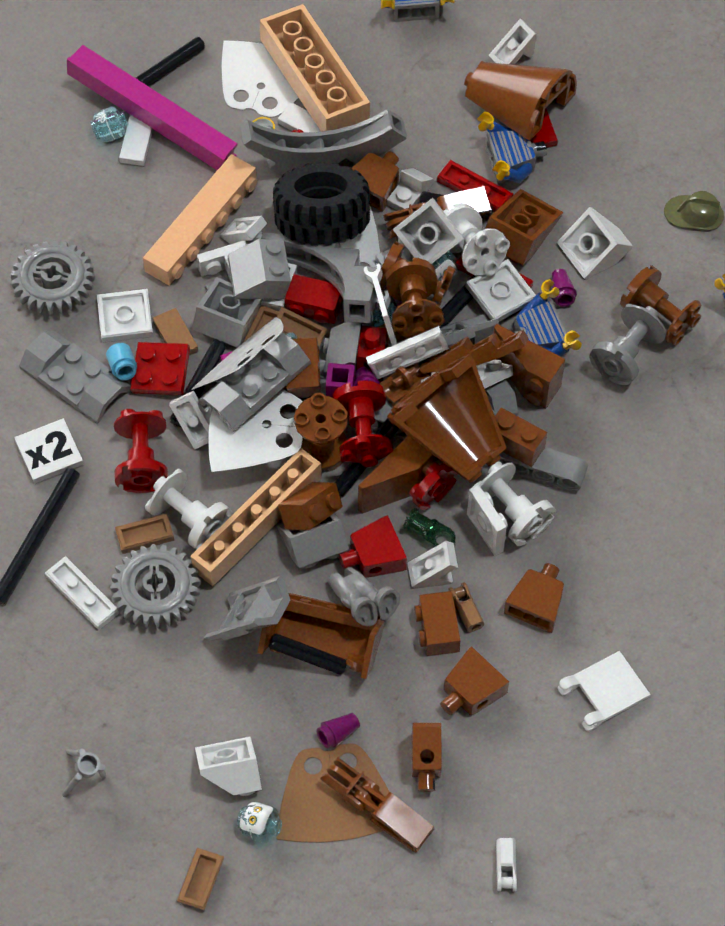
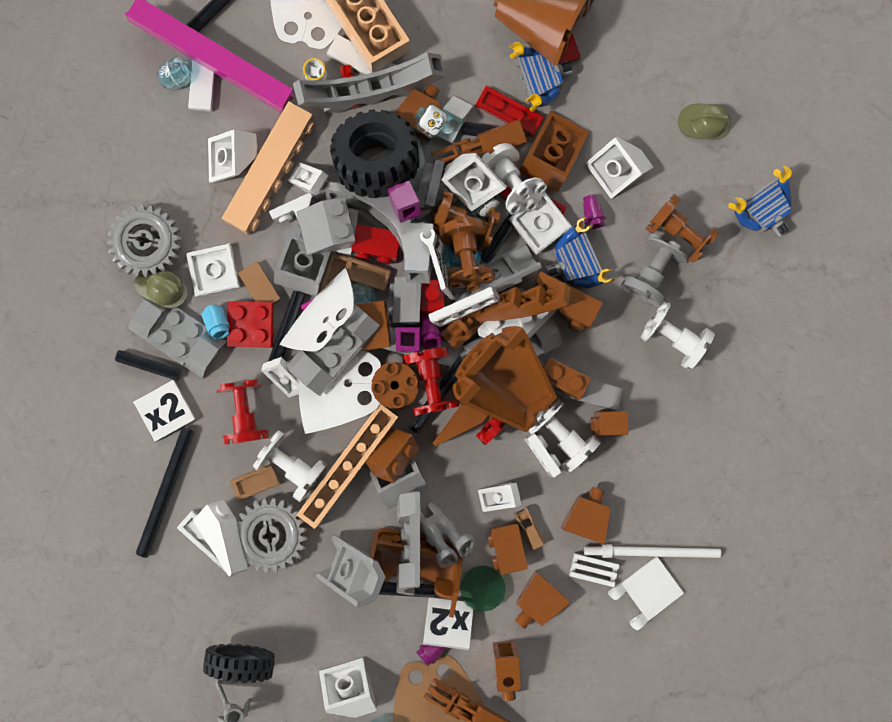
camera: 10 degrees left, 25 degrees up
red torso [339,515,407,578] -> none
clear green connector [403,508,456,548] -> none
none -> black axle [115,350,181,381]
none -> olive piece [134,269,187,308]
none -> white slope [193,500,248,576]
none -> black tyre [203,644,275,683]
none -> white slope [208,130,258,183]
none -> magenta brick [388,181,421,223]
none -> light grey piece [396,492,420,595]
none -> head [414,104,449,138]
none -> flat silver slope [416,160,444,211]
none -> white tile [423,598,474,650]
none -> clear green tile [460,565,506,612]
none -> white tile [569,553,619,587]
none -> white bar [584,544,721,558]
none -> dark orange brick [590,412,628,435]
none -> white piece [640,301,715,371]

